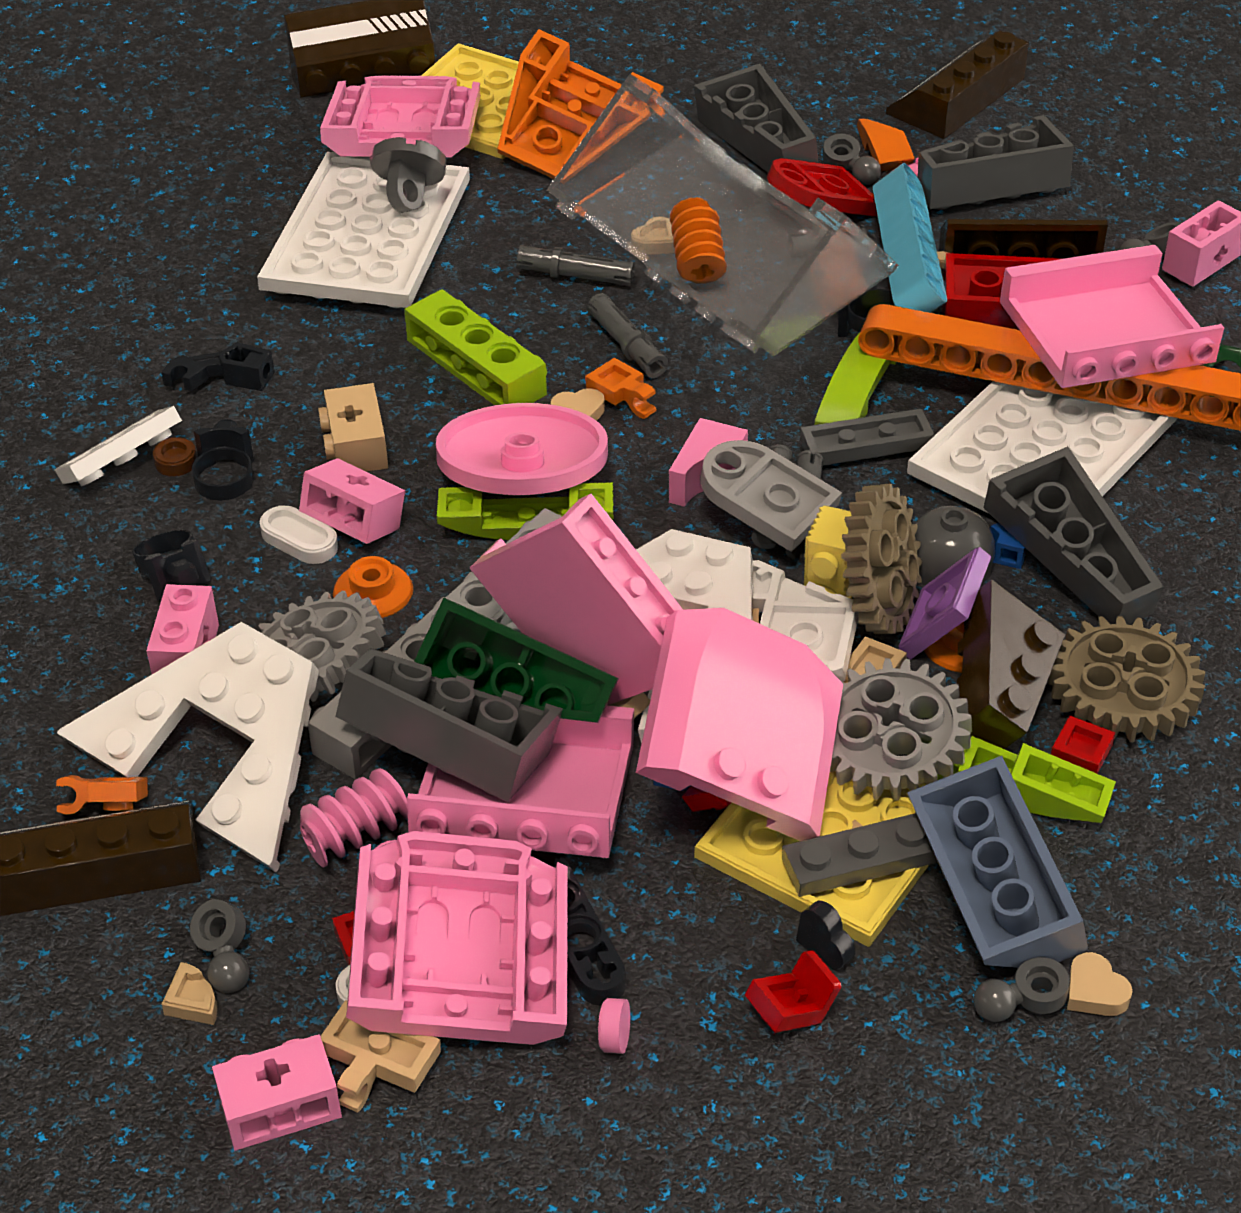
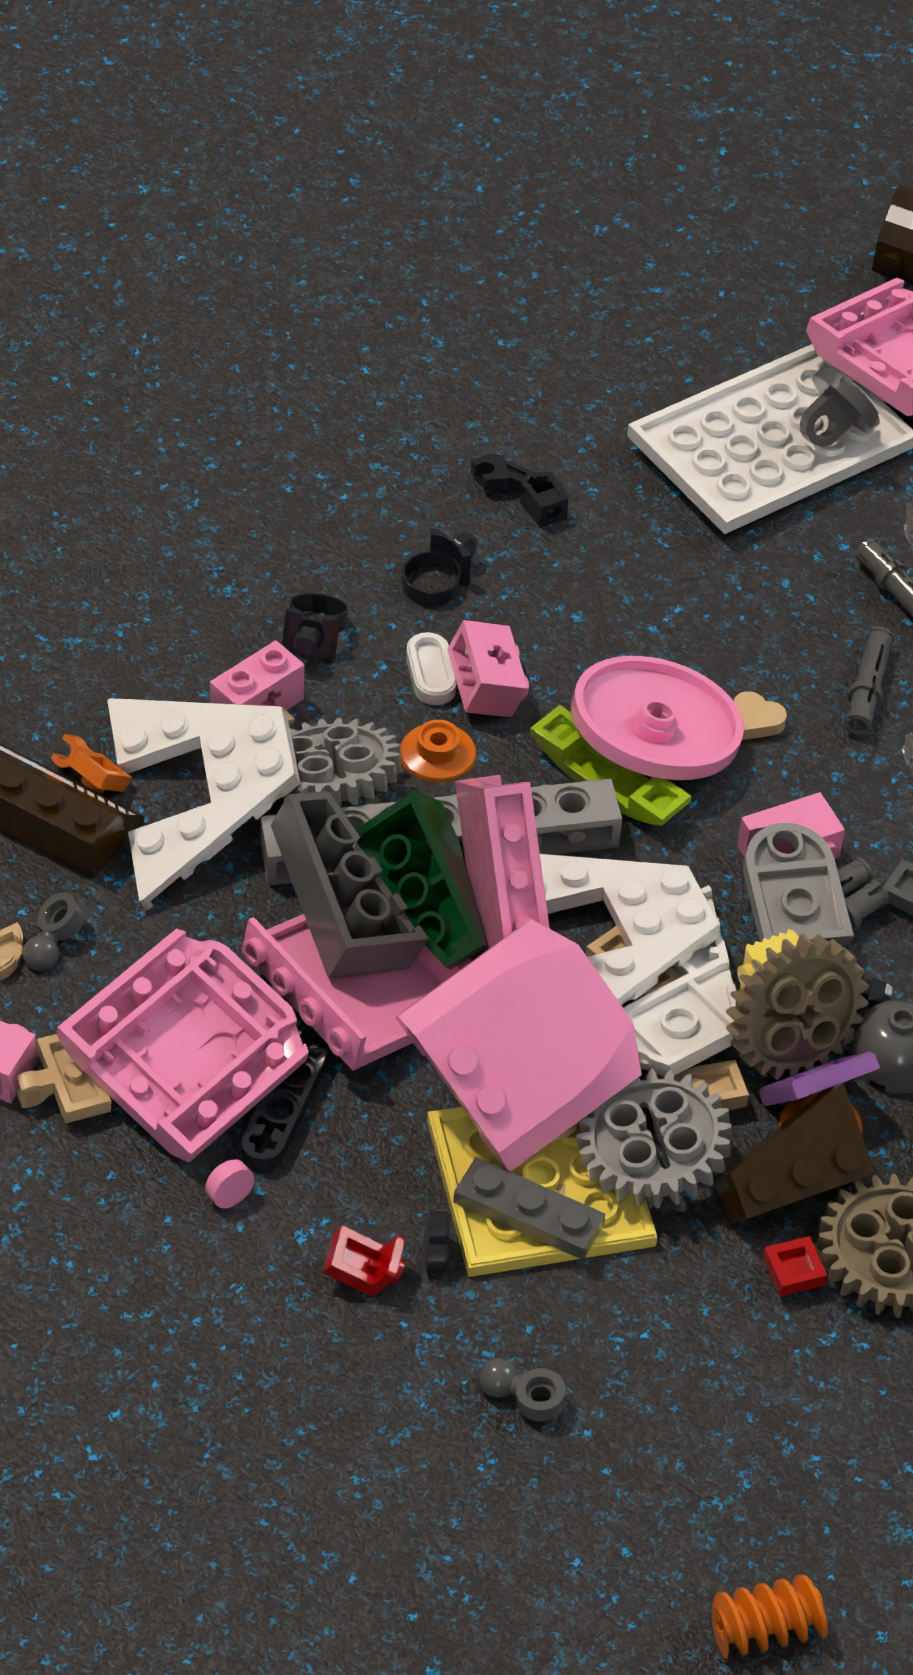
camera: 40 degrees right, 5 degrees up
white plate [54,406,182,486] -> none
reddish brown tile [153,437,197,476] -> none
bright pink piece [300,768,408,868] -> none
tan brick [318,383,388,472] -> none
lime brick [404,289,547,405] -> none
orange plate [585,358,656,419] -> none
sand blue slope [907,756,1089,968] -> none
lime slope [937,736,1116,823] -> none
tan tile [1067,952,1132,1016] -> none

